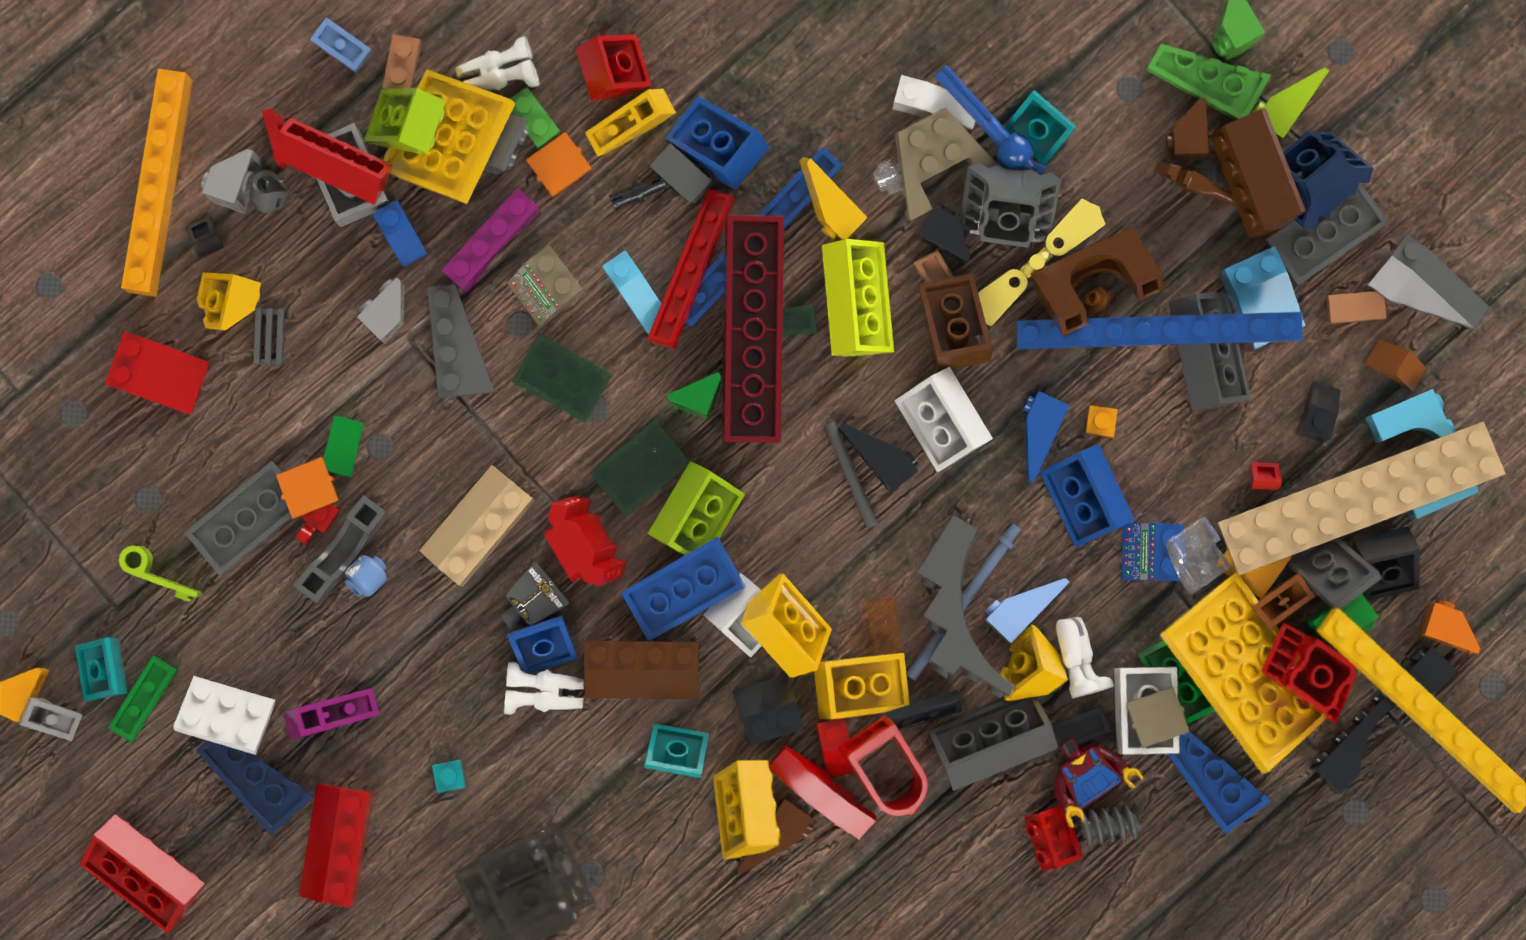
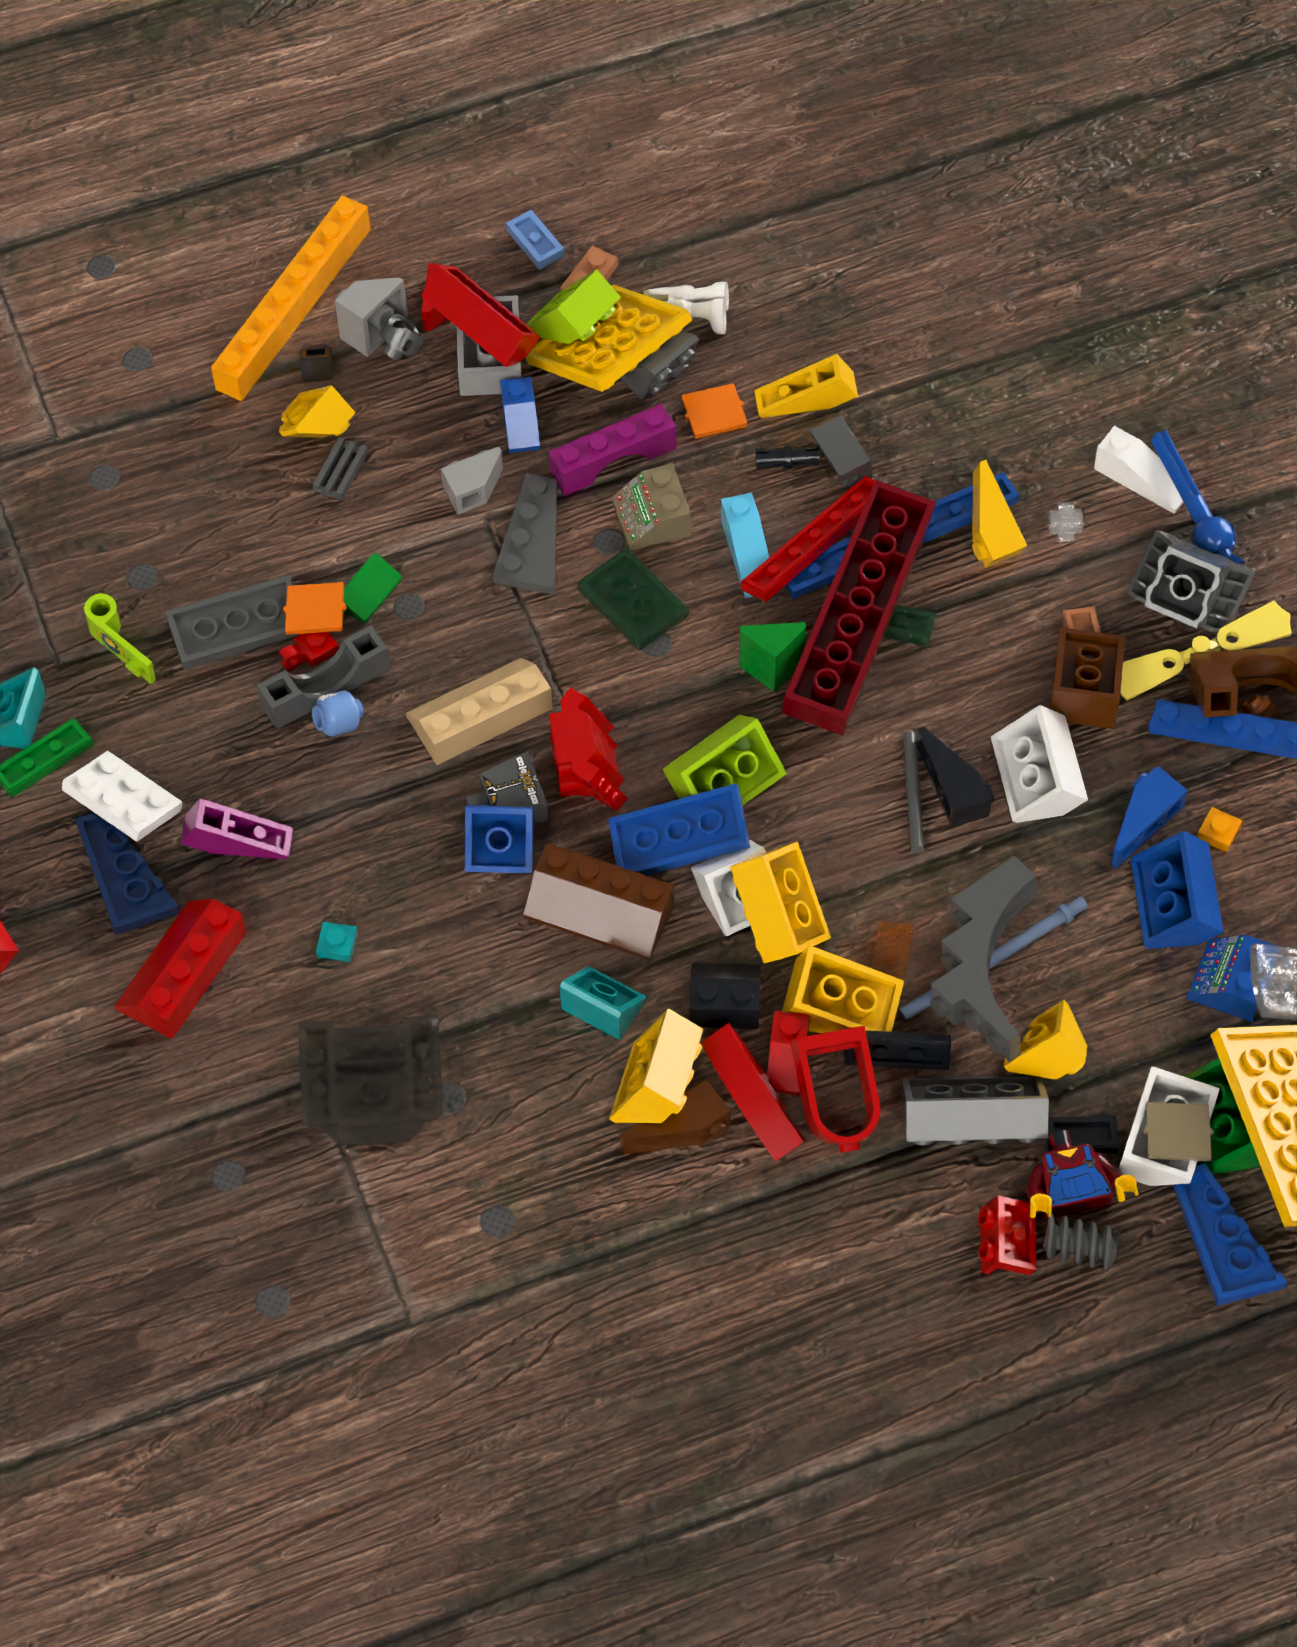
camera: 25 degrees right, 25 degrees down
red slope [105,331,210,415] -> none
white piece [504,662,585,715] -> none
bright green plate [511,87,560,149] -> none
red slope [575,35,652,101] -> none
clear green plate [590,420,690,517] -> none
blue slope [664,96,769,190] -> none
neon yellow slope [822,239,894,356] -> none
dark tan wing [895,108,998,221] -> none
black slope [917,205,970,266] -> none
light blue slope [984,578,1069,644] -> none
teal slope [1004,90,1076,165] -> none
white piece [1056,617,1114,698] -> none

